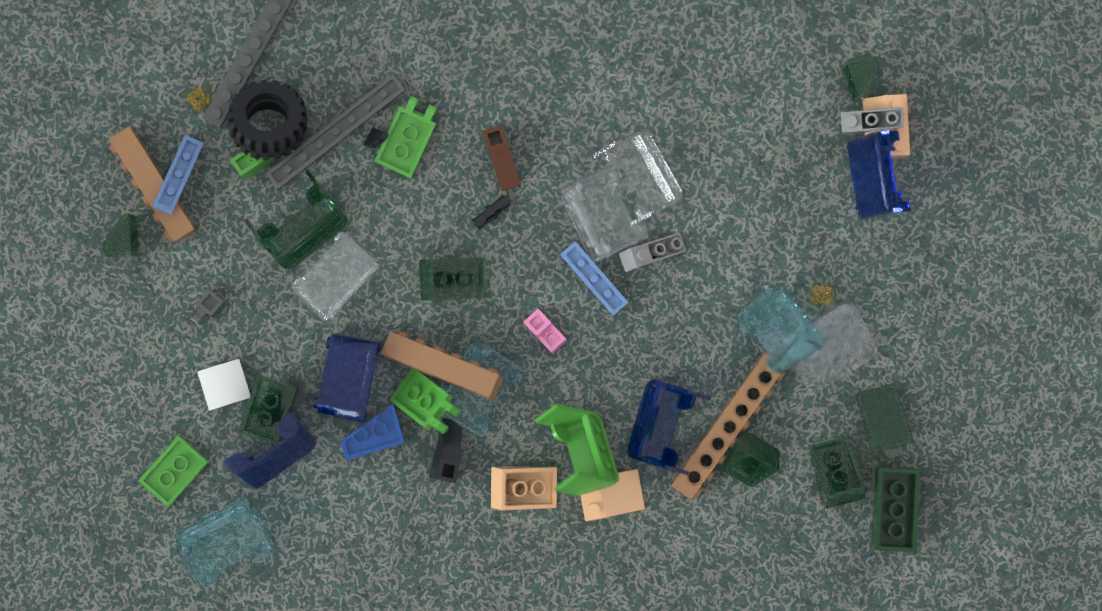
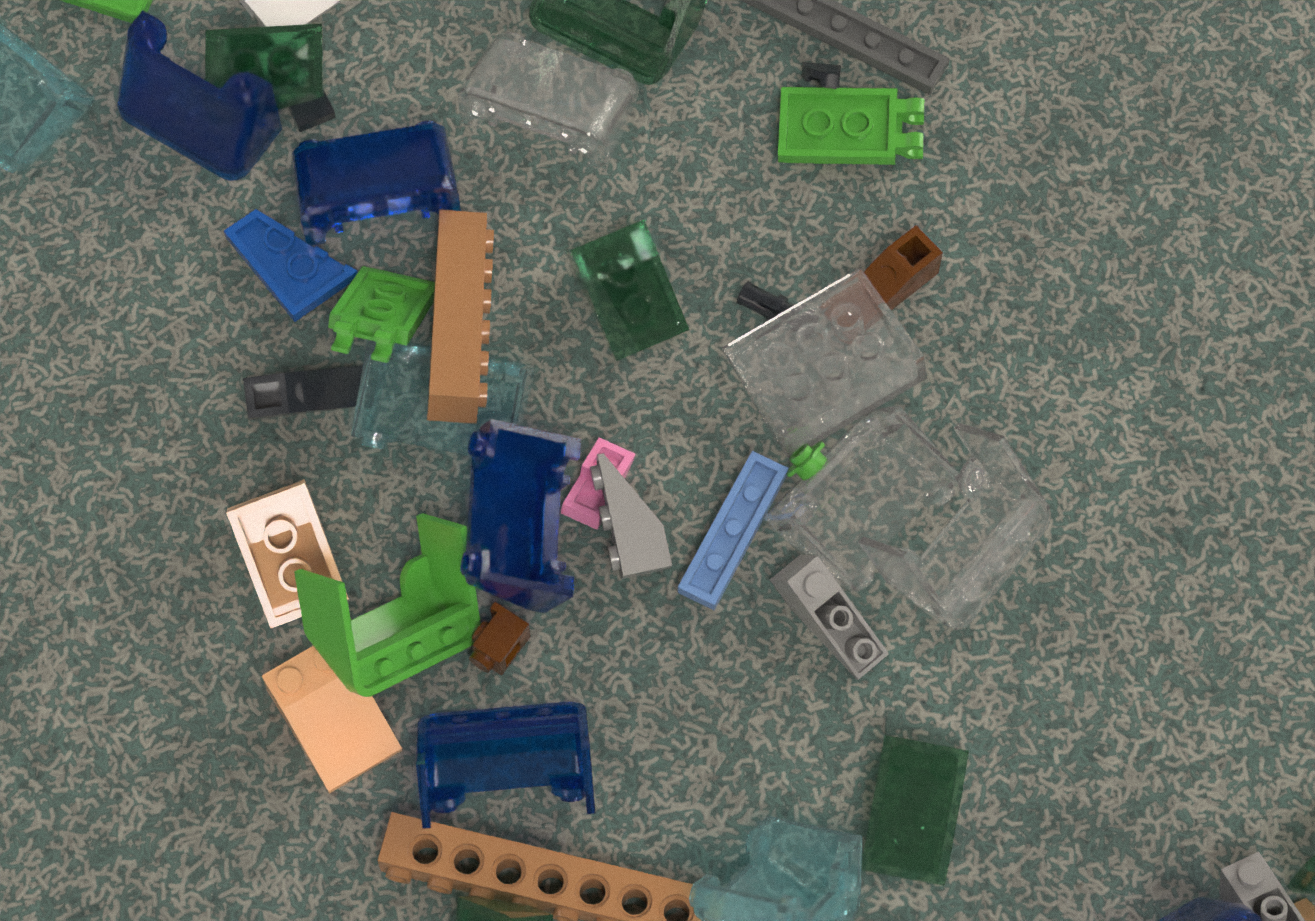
camera: 70 degrees right, 20 degrees down
none -> clear blue windscreen [460,419,581,613]
none -> reddish brown brick [469,602,531,676]
none -> light grey slope [590,453,672,579]
none -> clear slope [722,268,927,458]
none -> bright green plate [786,441,827,481]
none -> clear green slope [860,735,969,886]

